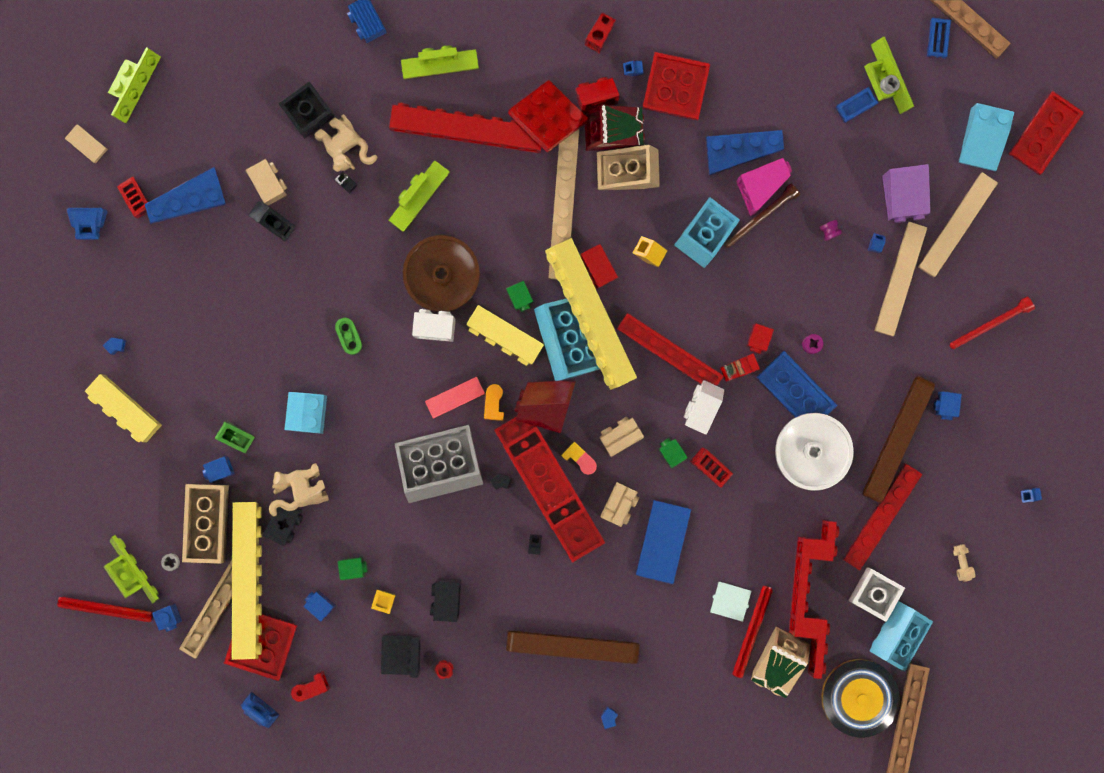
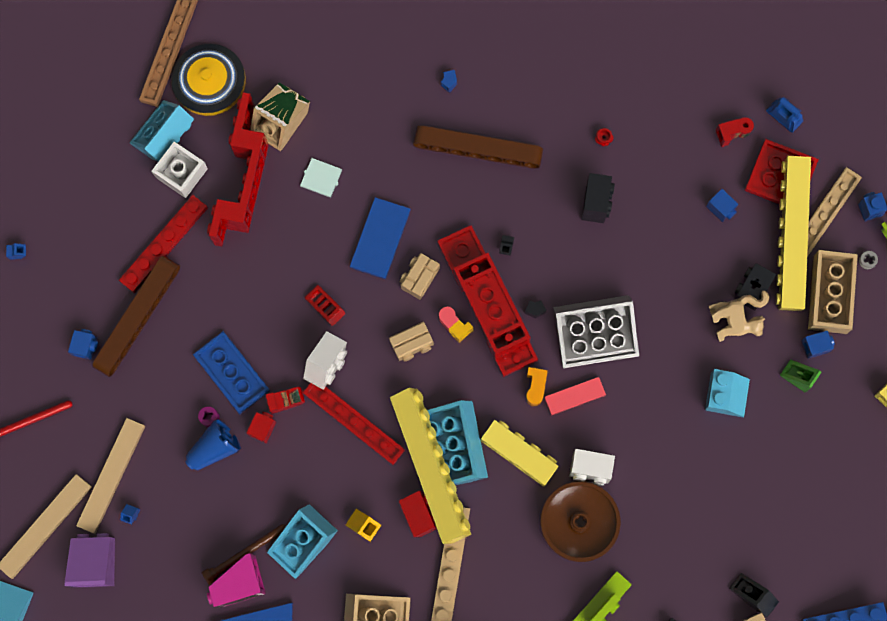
camera: 170 degrees left, 10 degrees down
bright green plate [335,318,362,355] -> none
green brick [338,557,368,580] -> none
yellow plate [371,589,396,614] -> none
black bracket [381,635,421,678] -> none
green brick [506,281,533,312] -> none
dark red slope [514,380,576,433] -> none
green brick [658,438,688,468] -> none
red axle [732,586,773,678] -> none
white dish [775,413,853,490] -> none
magenta wheel [819,219,843,241] -> none
tan bar [953,544,975,582] -> none
none -> blue cone [185,419,241,471]

